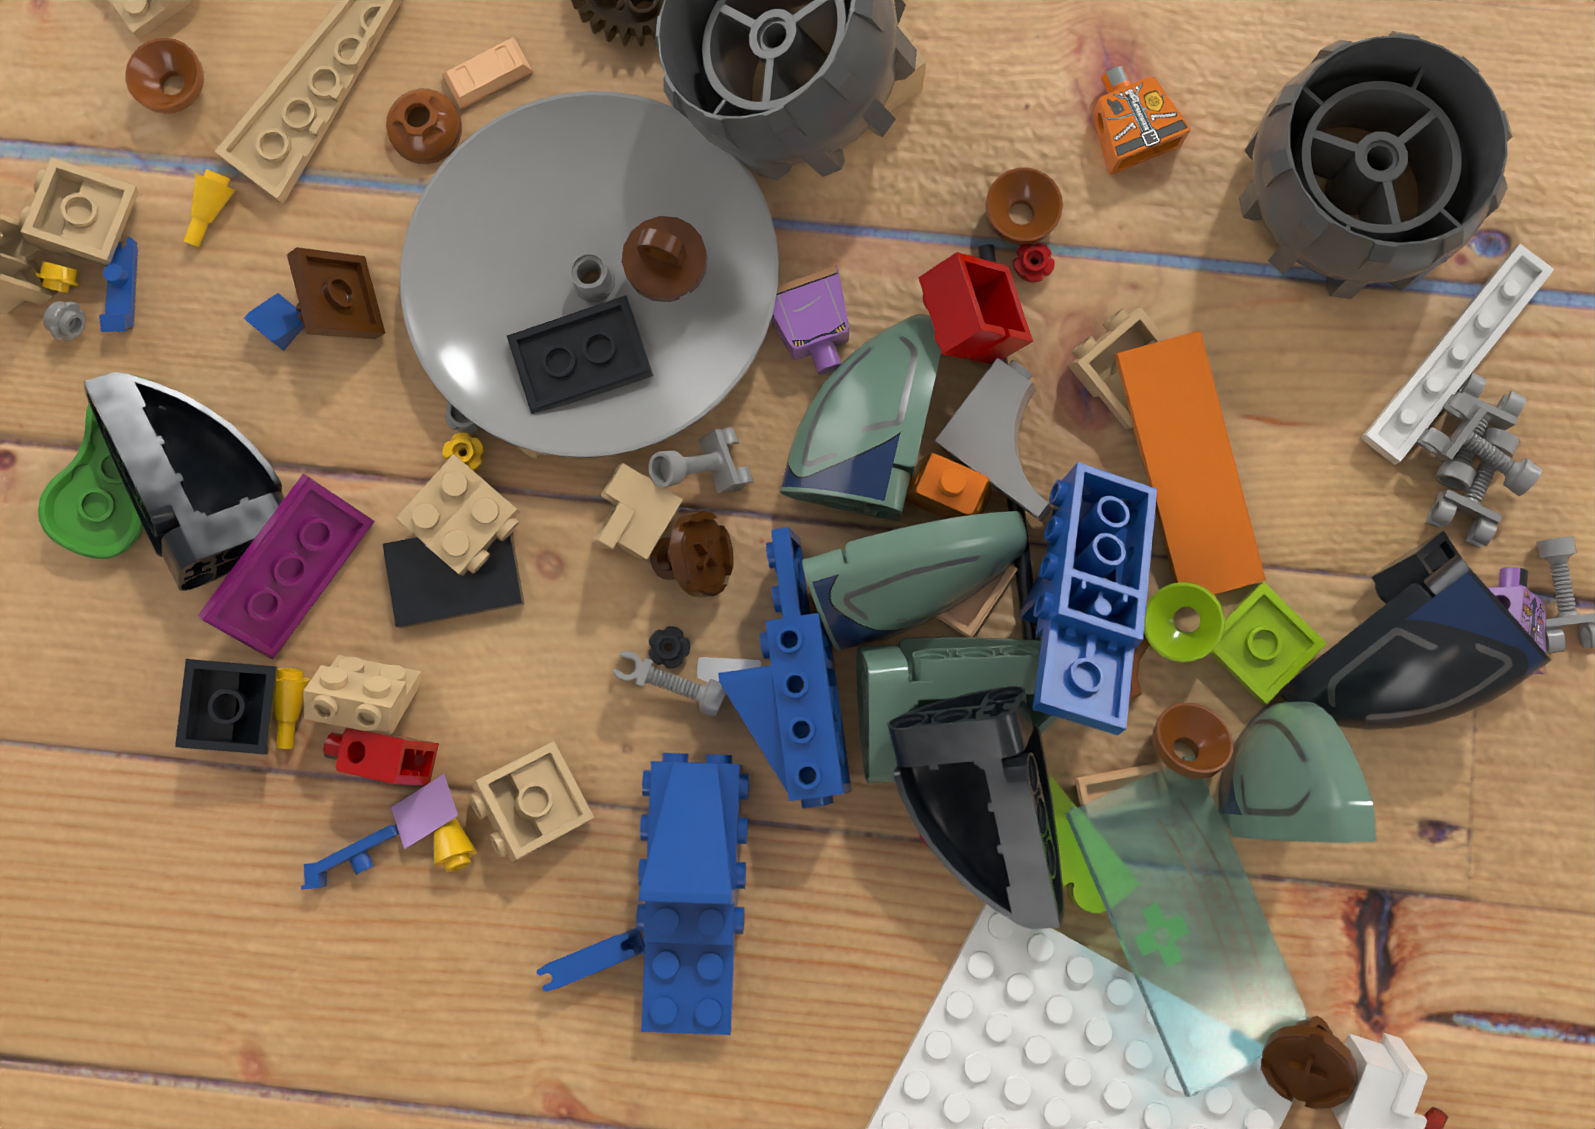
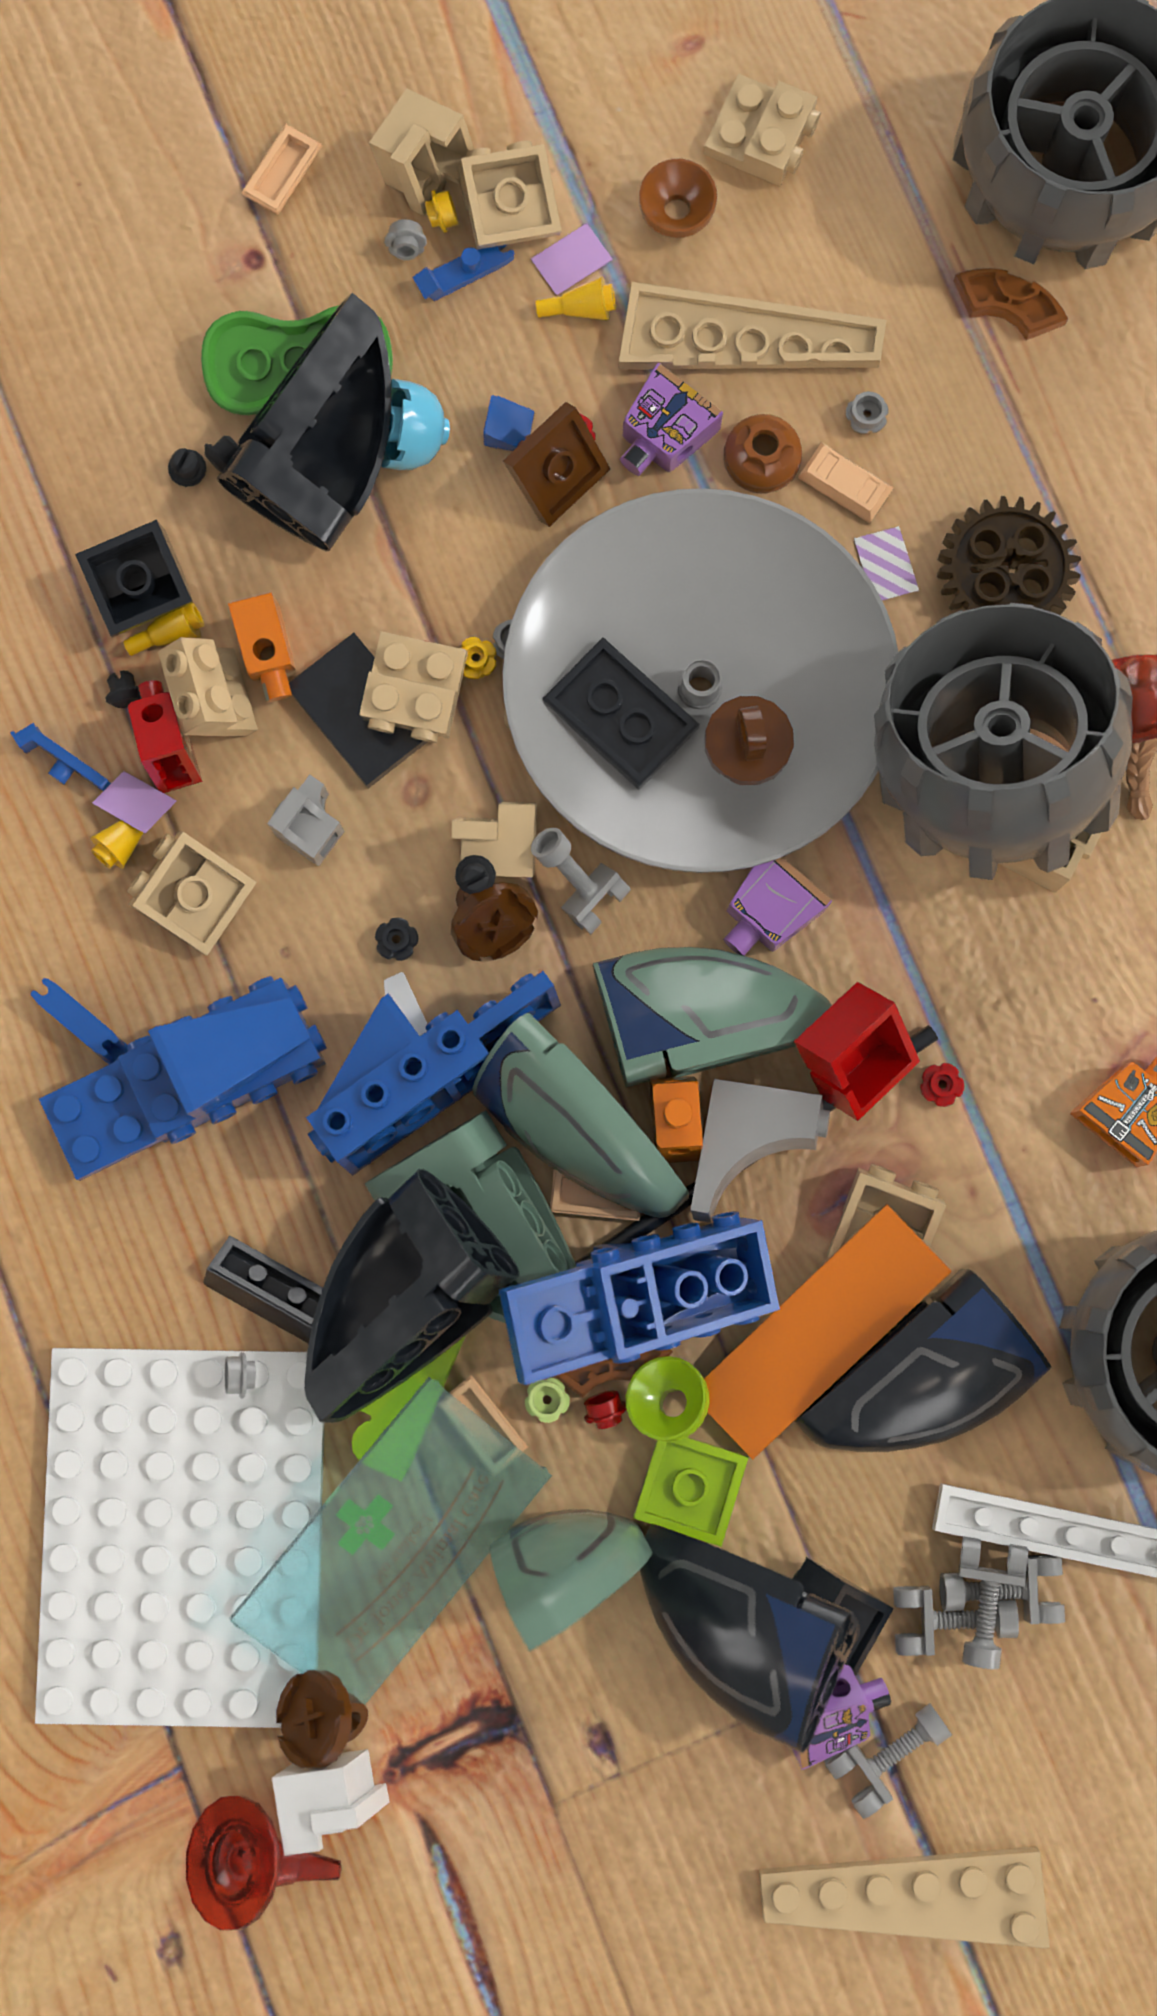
camera: 55 degrees right, 0 degrees up
magenta tile [198,473,375,660] -> none
light grey bar [613,651,725,717] -> none
dark orange piece [985,167,1063,245] -> none
dark orange piece [1152,702,1234,779] -> none
none -> black piece [105,671,139,708]
none -> black piece [168,448,207,487]
none -> black slope [203,1236,323,1344]
none -> black piece [205,436,239,472]
none -> light grey plate [225,1353,256,1398]
none -> orange torso [228,592,296,702]
none -> light grey brick [267,775,345,867]
none -> medium azure cylinder [381,379,450,470]
none -> black piece [455,855,496,895]
none -> yellowish green plate [525,1377,570,1423]
none -> lavender sticker [531,223,613,296]
none -> red plate [584,1390,627,1429]
none -> medium lavender torso [620,363,723,476]
none -> black panel [794,1269,1052,1452]
none -> light grey plate [846,391,888,434]
none -> sticker [854,526,919,600]

